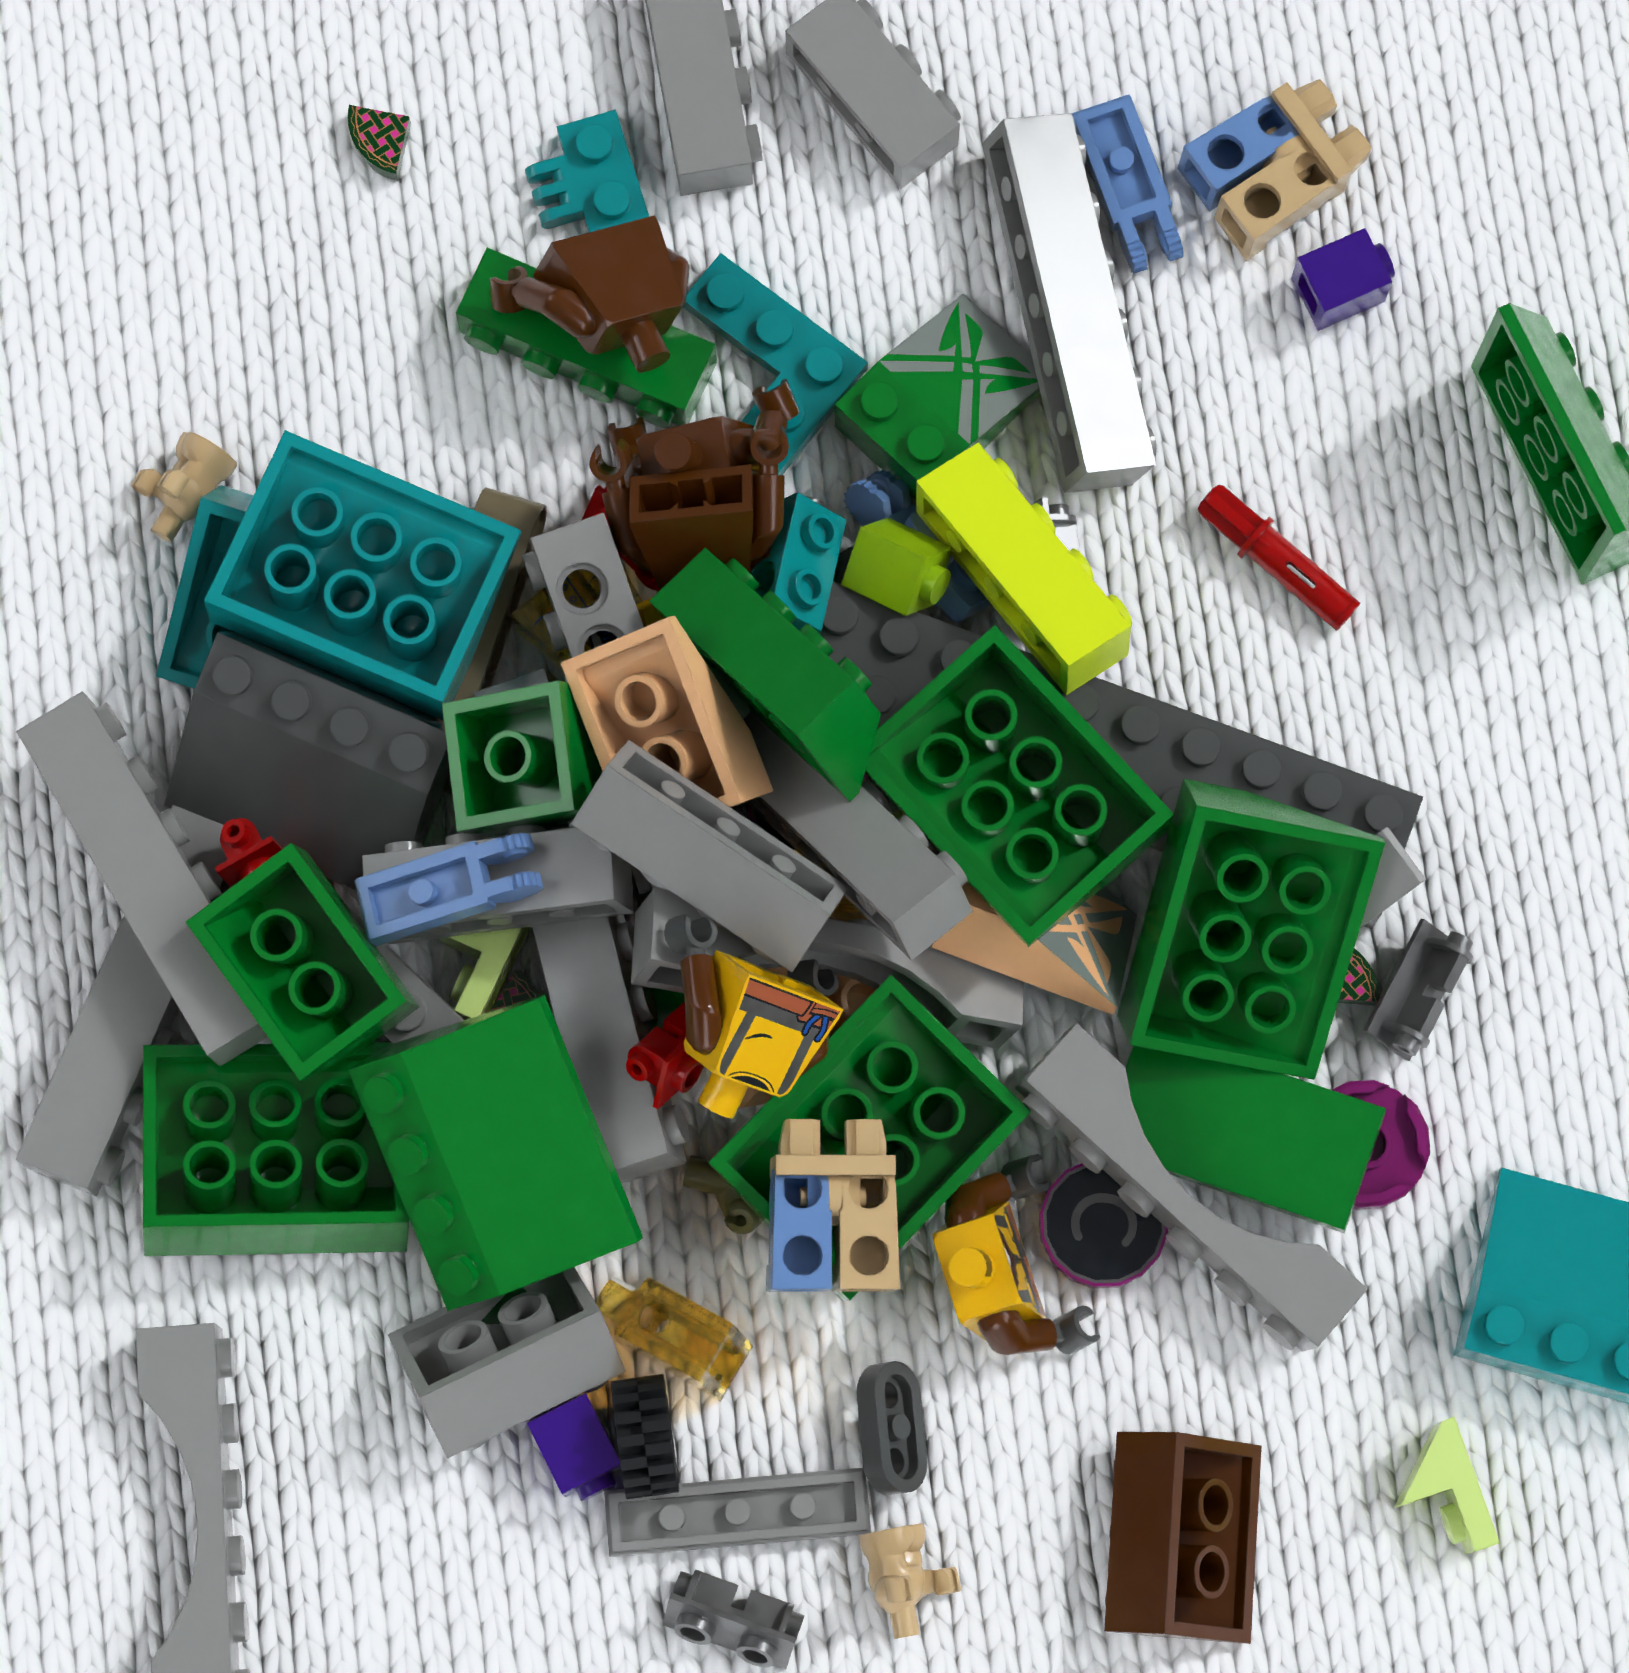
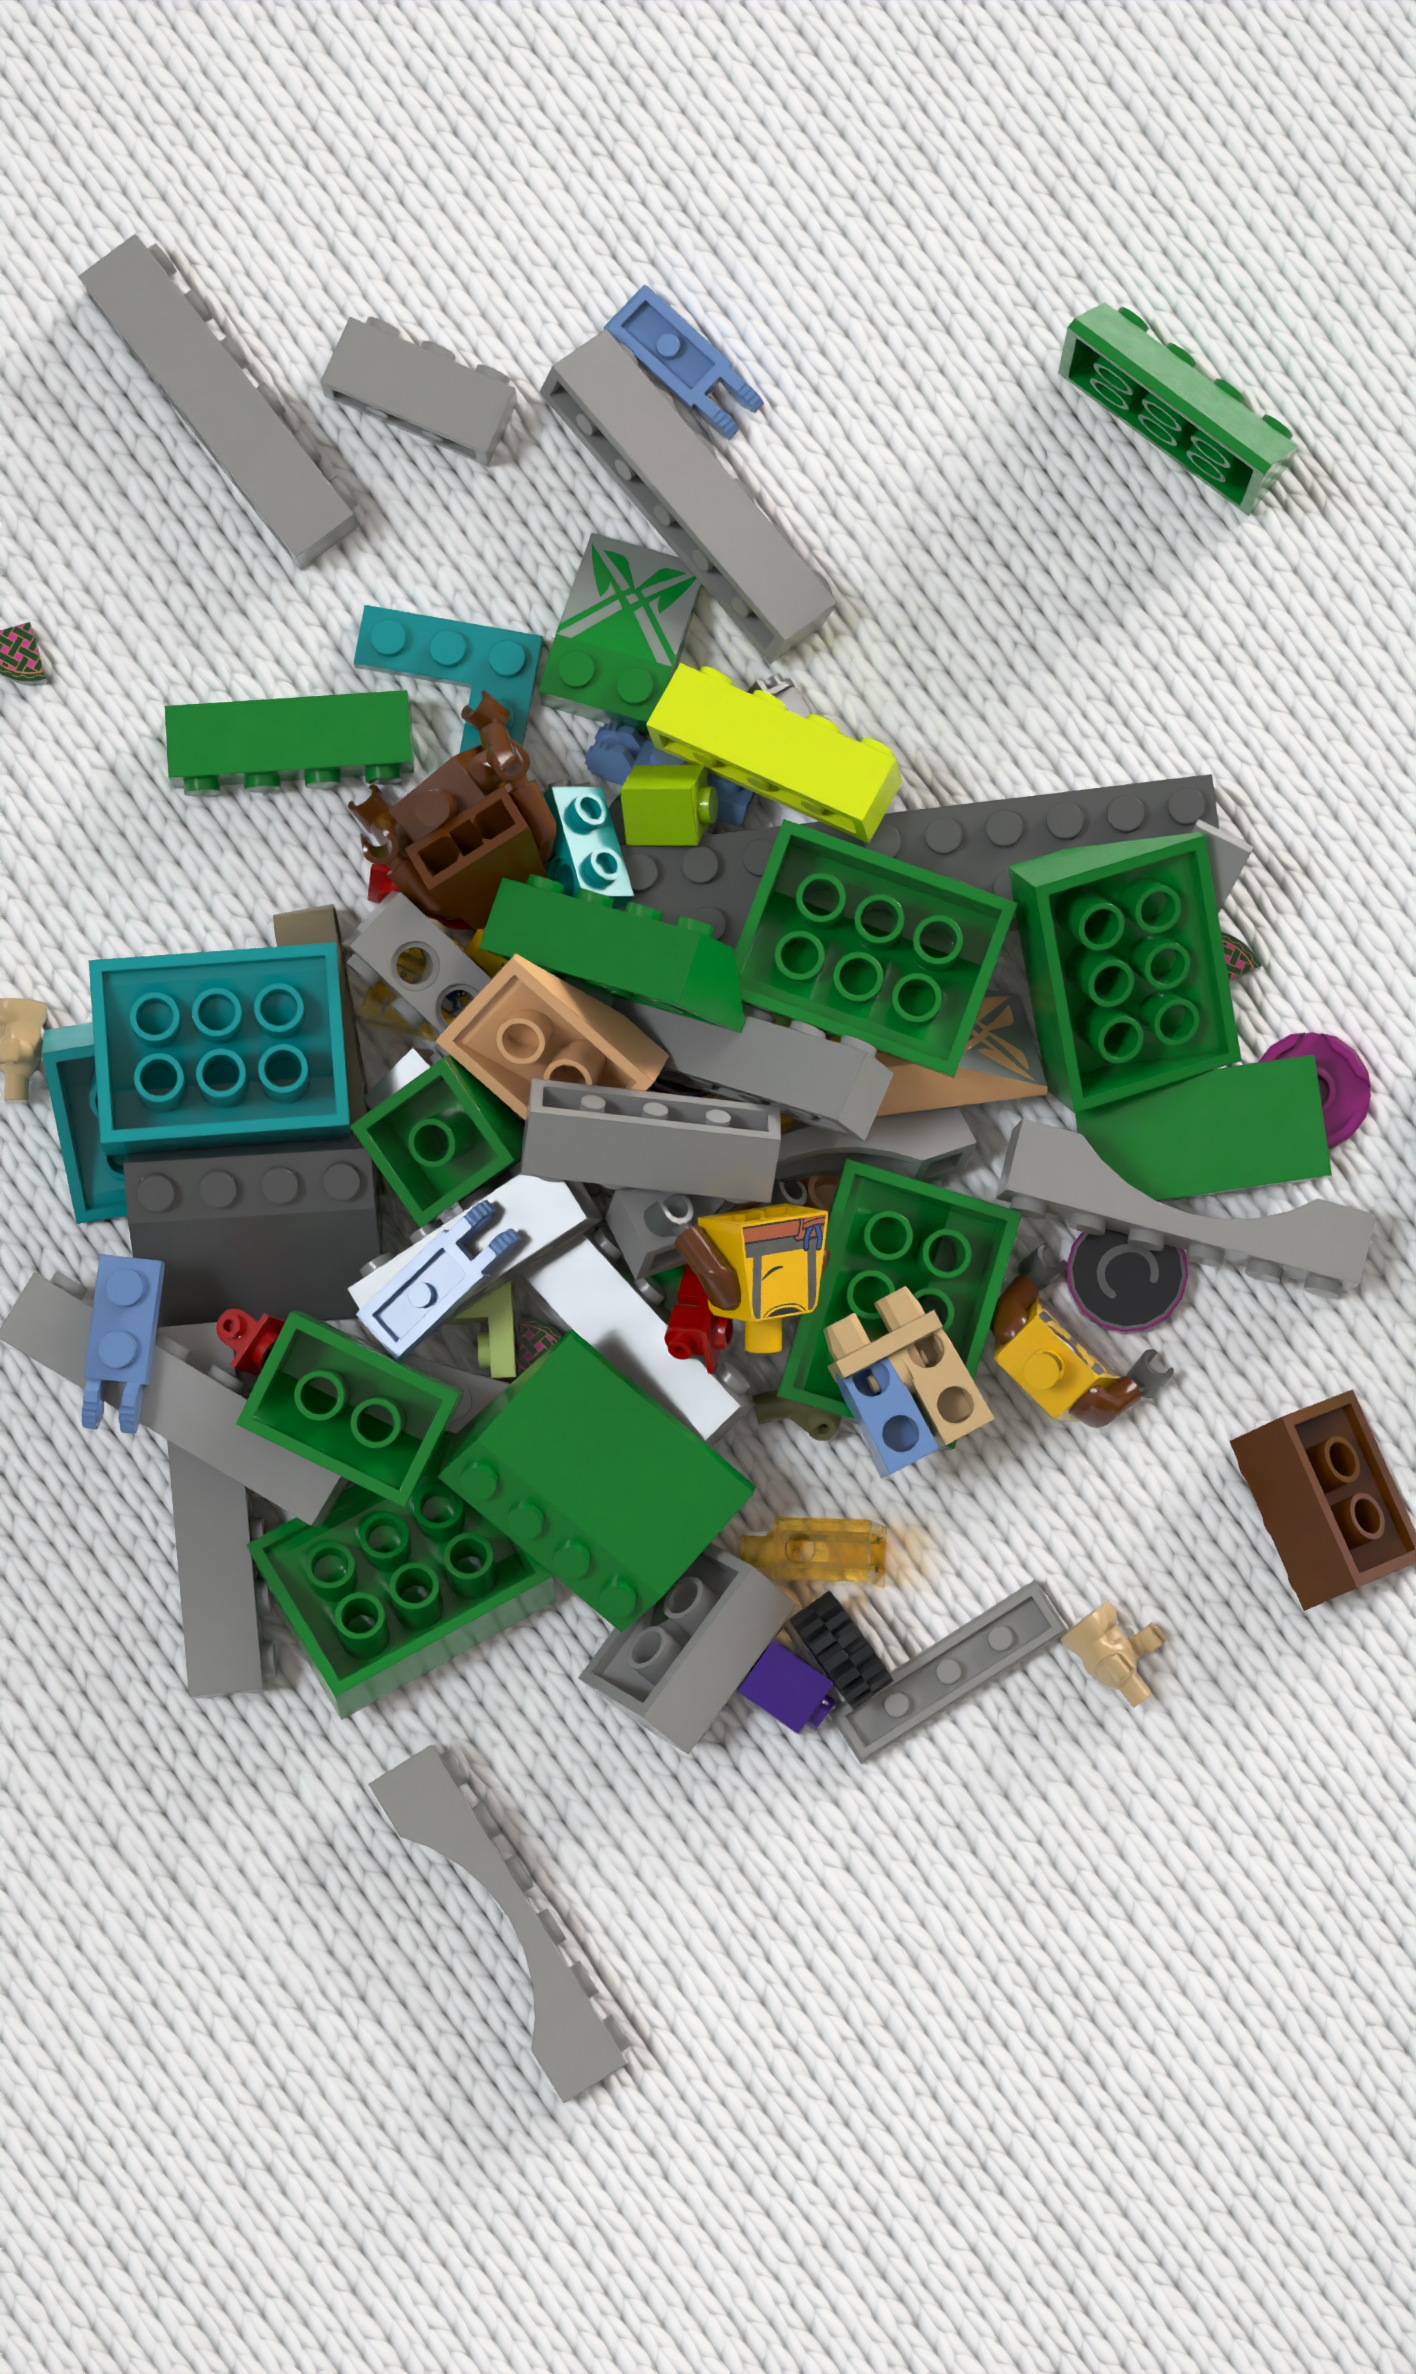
camera: 25 degrees left, 5 degrees up
reddish brown torso [490,215,690,373] -> none
teal hinge [524,109,649,233] -> none
flat silver hinge [662,1569,805,1670] -> none
dark grey plate [857,1361,927,1495] -> none
tan hips [1177,79,1372,261] -> none
red axle [1197,484,1361,631] -> none
dark purple brick [1291,228,1395,331] -> none
flat silver hinge [1363,918,1474,1061] -> none
none -> medium blue hinge [81,1254,165,1434]

